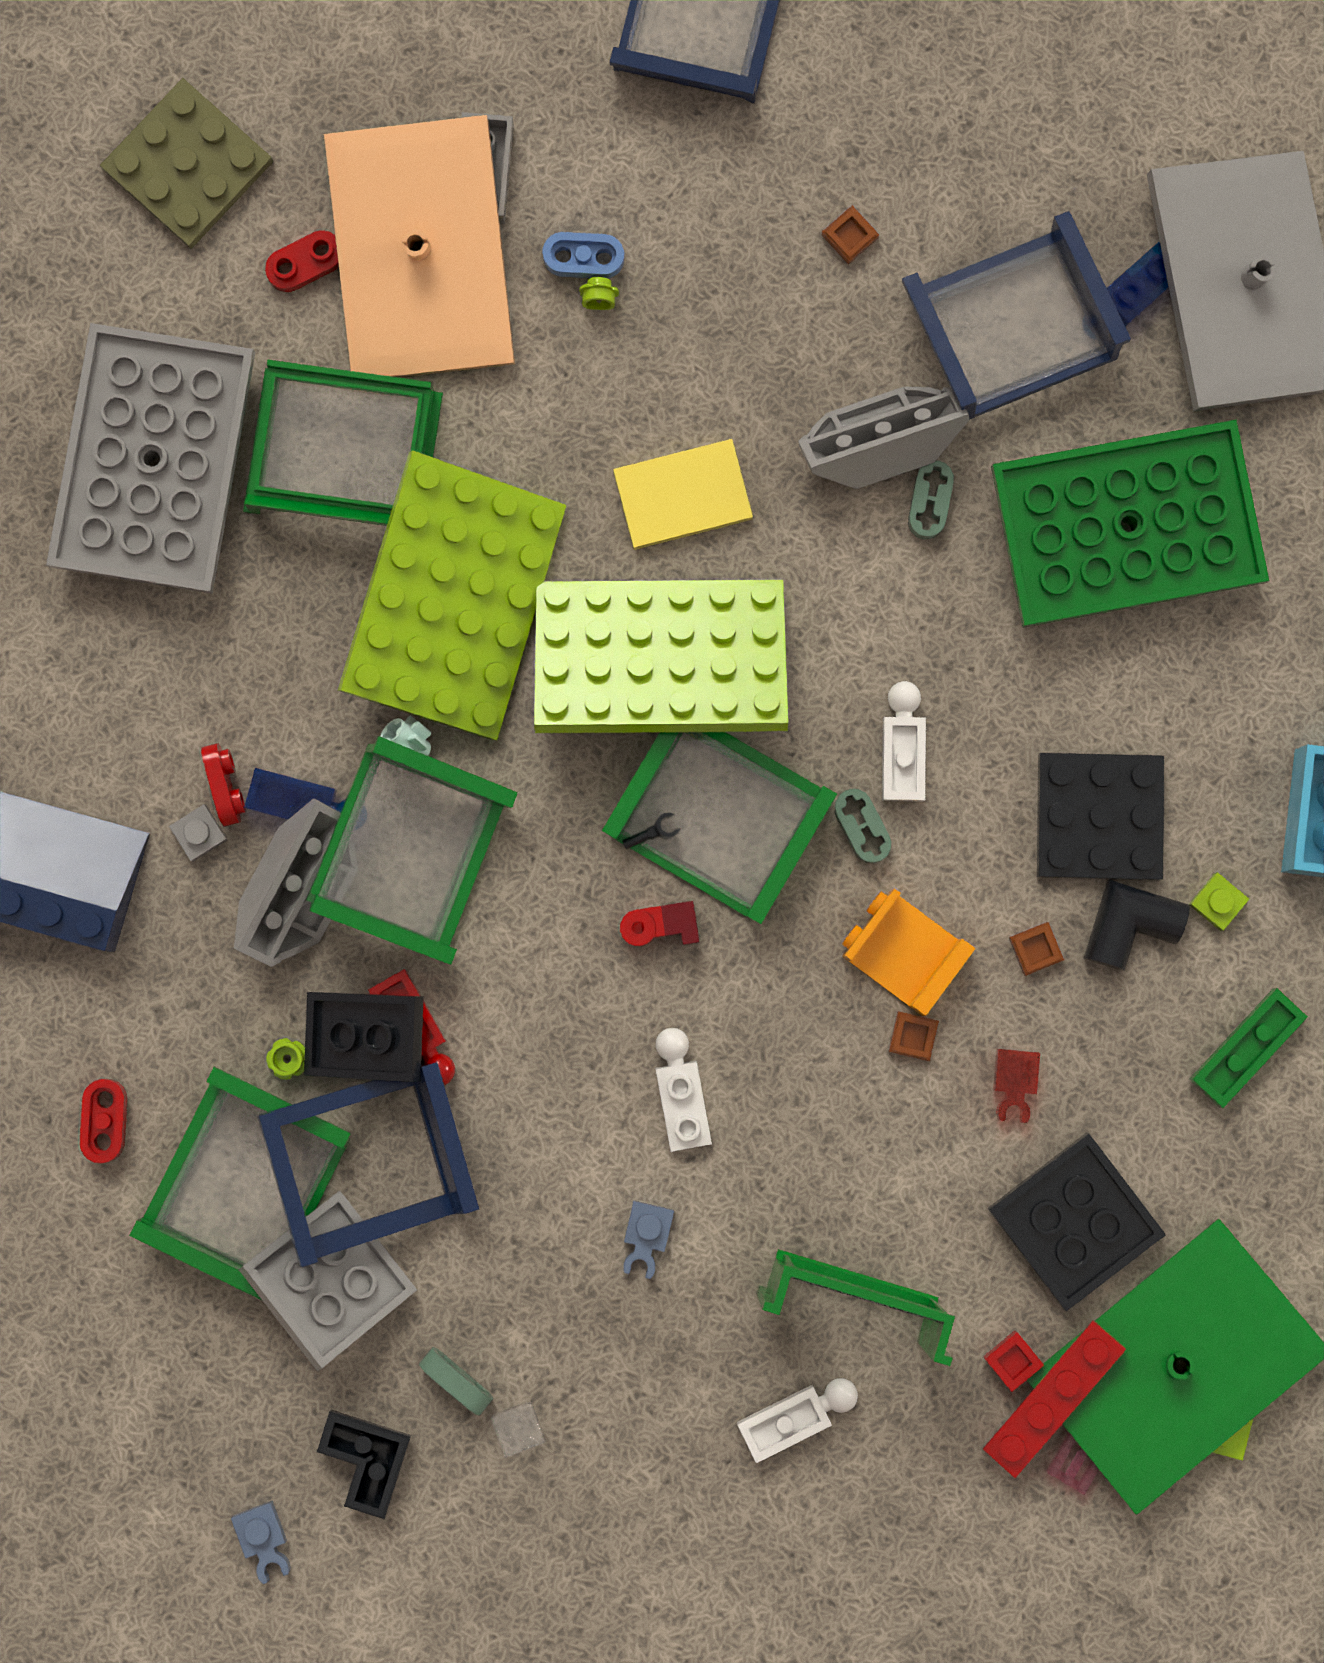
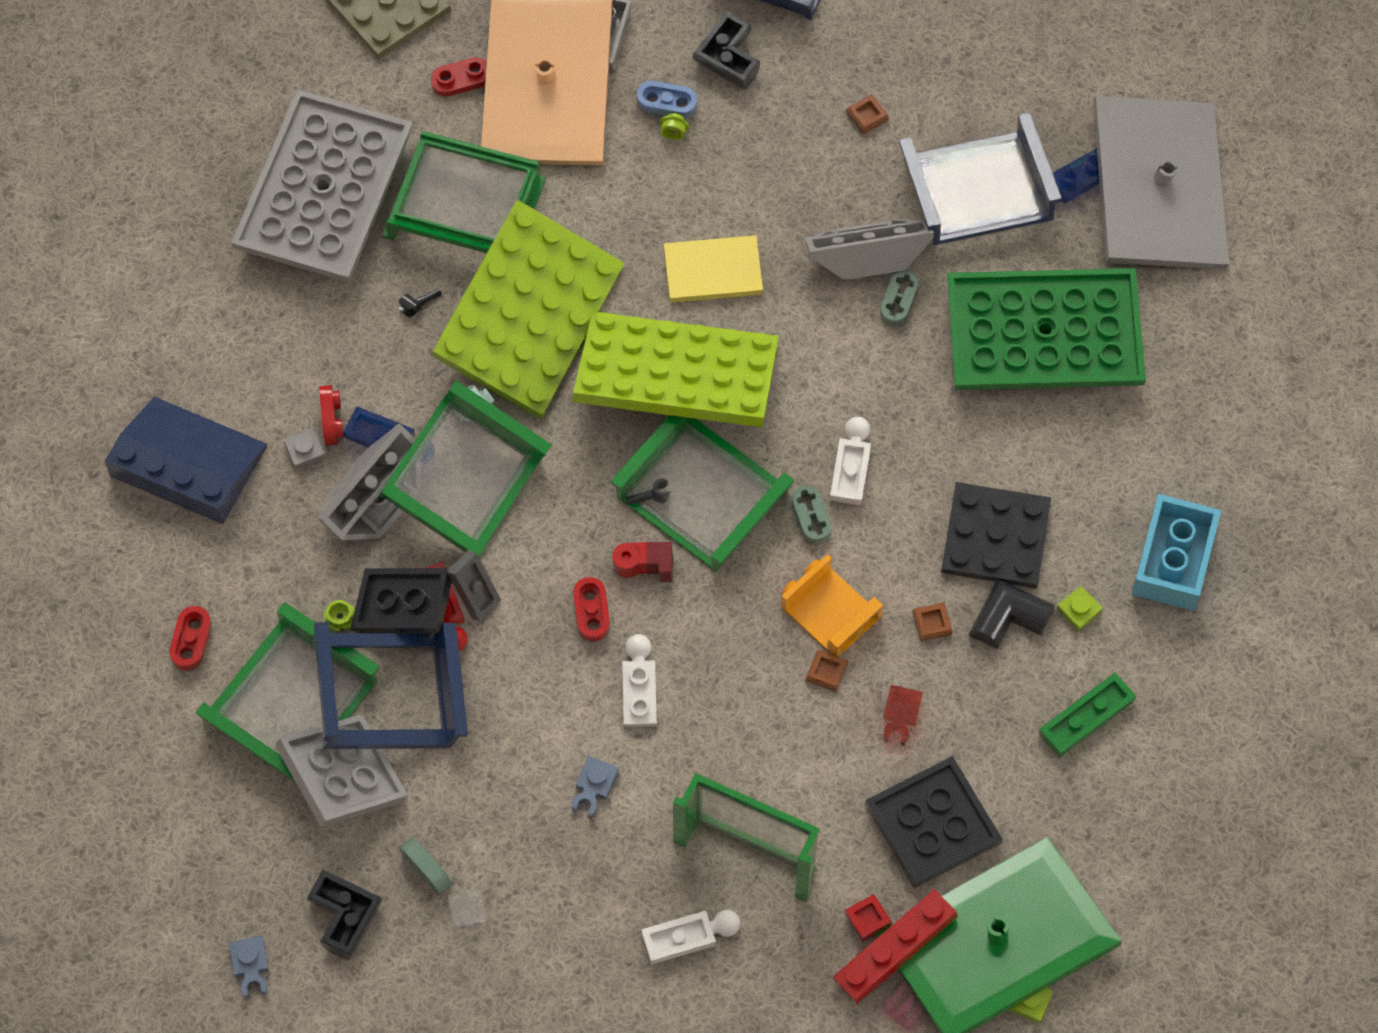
camera: 10 degrees right, 20 degrees down
none -> black hand [398,288,442,317]
none -> dark grey plate [447,550,501,621]
none -> red plate [573,577,610,642]
none -> black brick [693,11,760,89]

